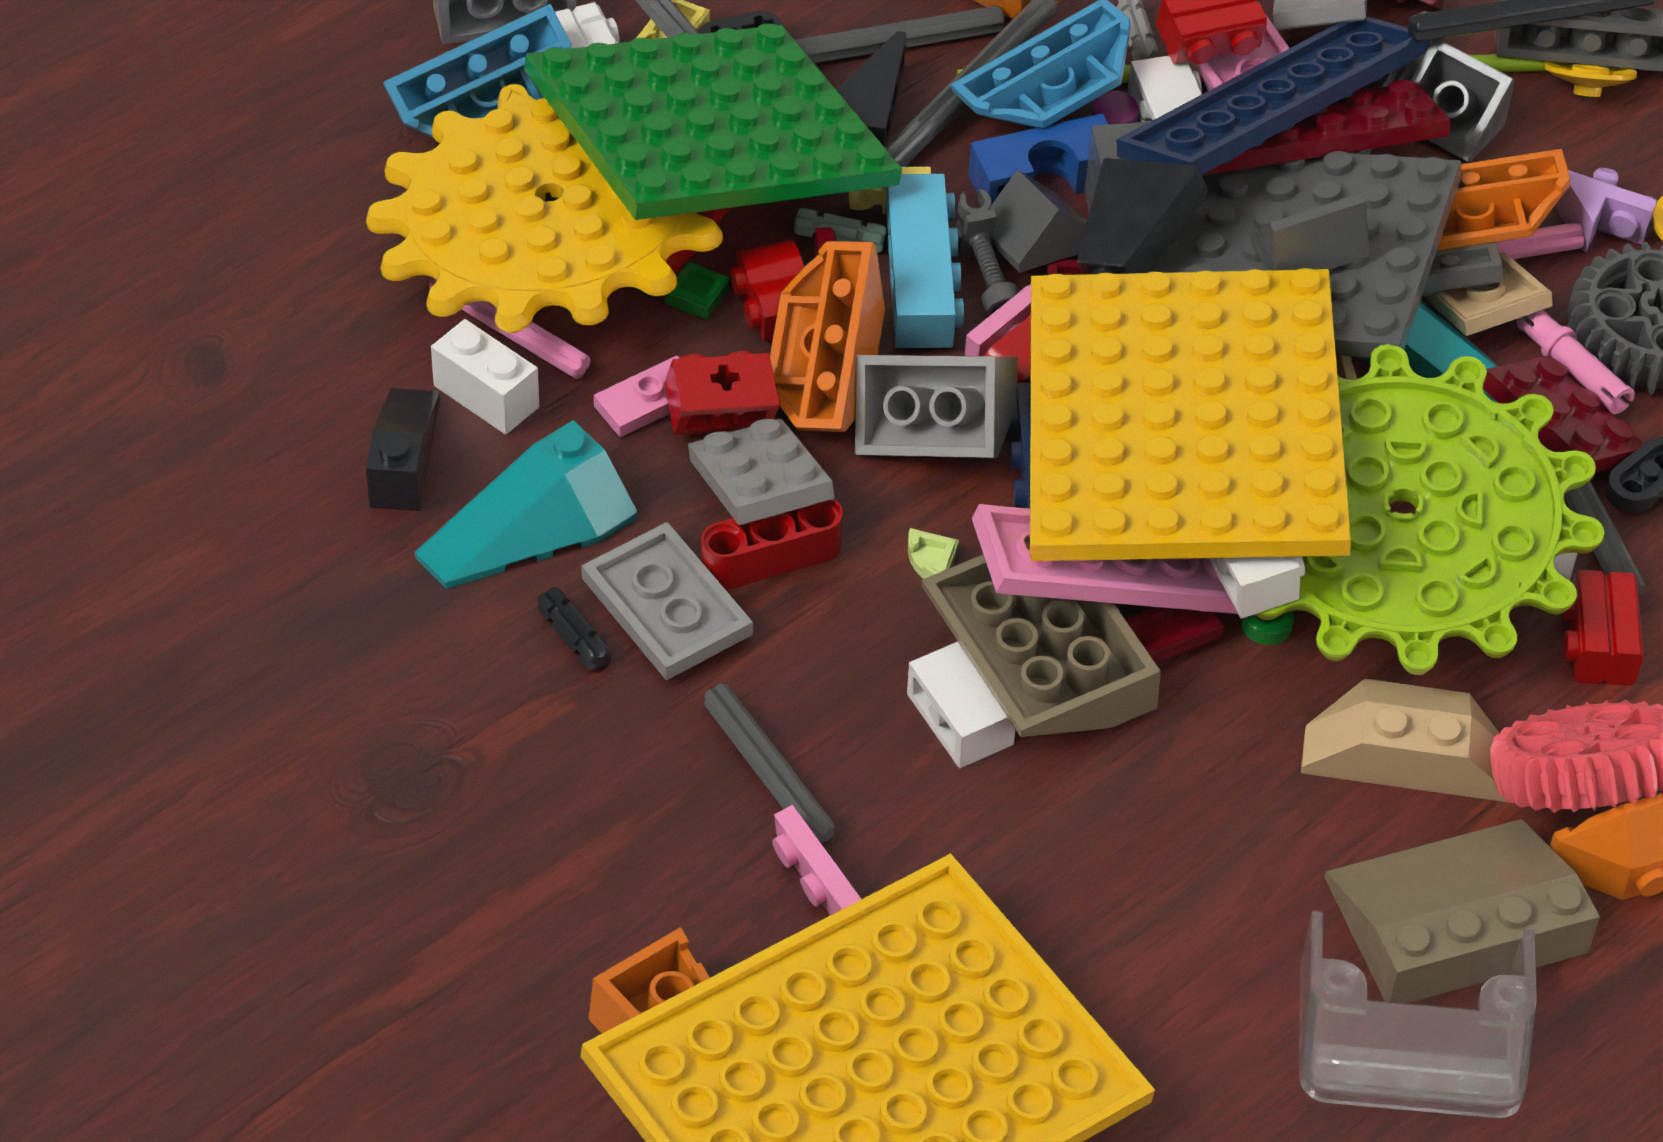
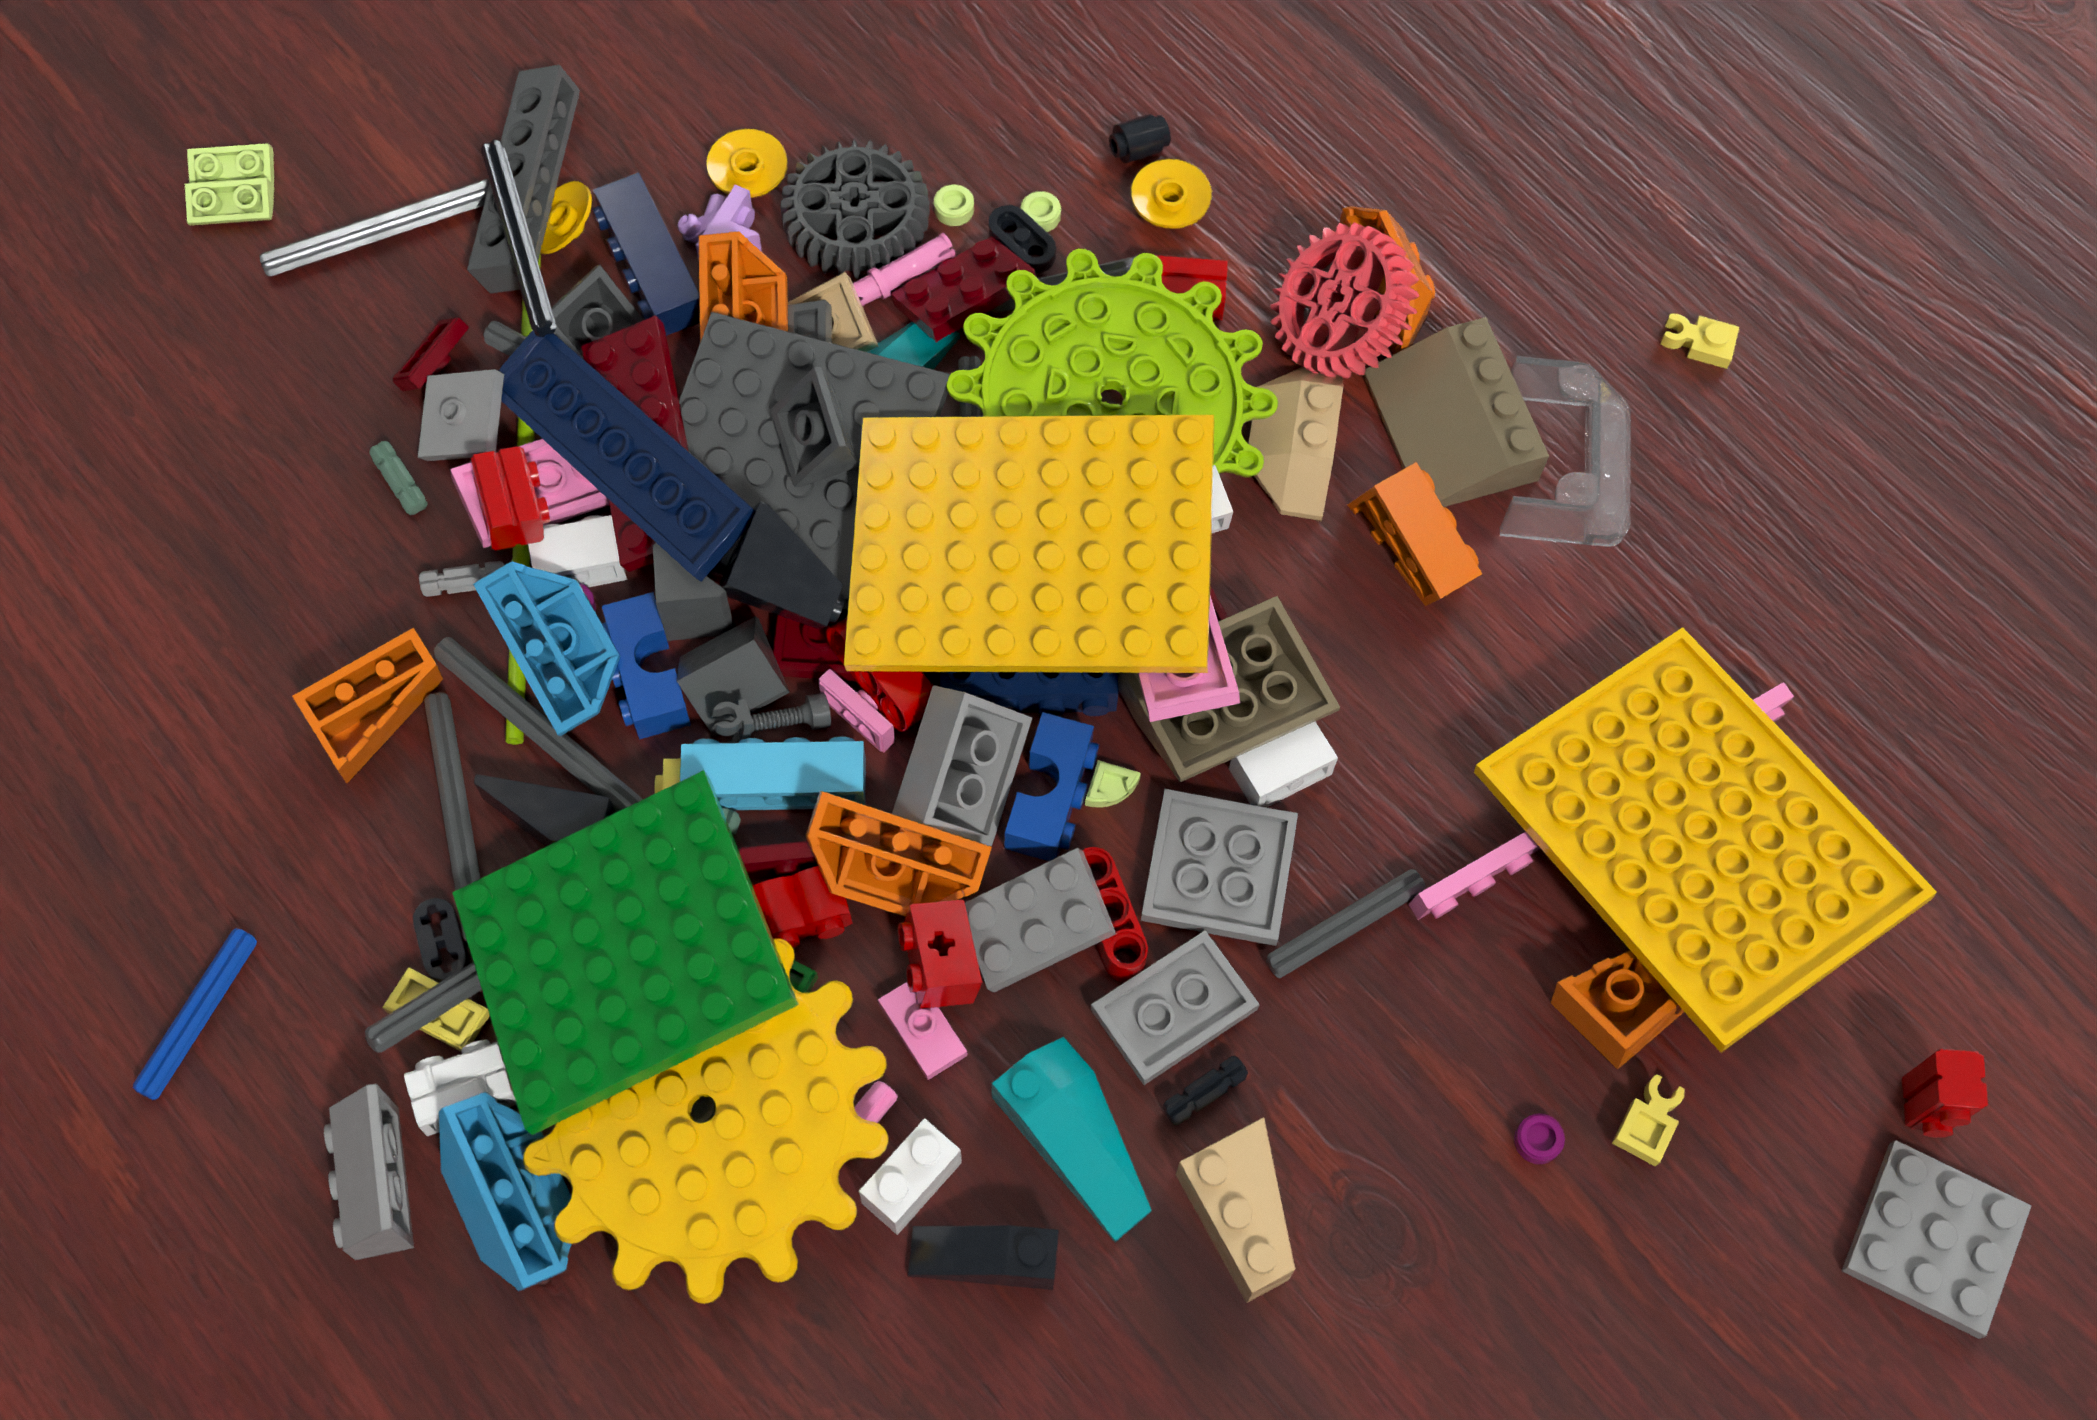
camera: 90 degrees left, 15 degrees up
none -> dark blue brick [591,173,700,336]
none -> blue arch [1004,712,1099,861]
none -> light grey plate [1141,789,1298,946]
none -> tan wedge [1176,1118,1295,1303]
none -> orange wedge [1347,462,1482,606]
none -> magenta tile [1514,1114,1565,1164]
none -> light yellow plate [1612,1074,1685,1166]

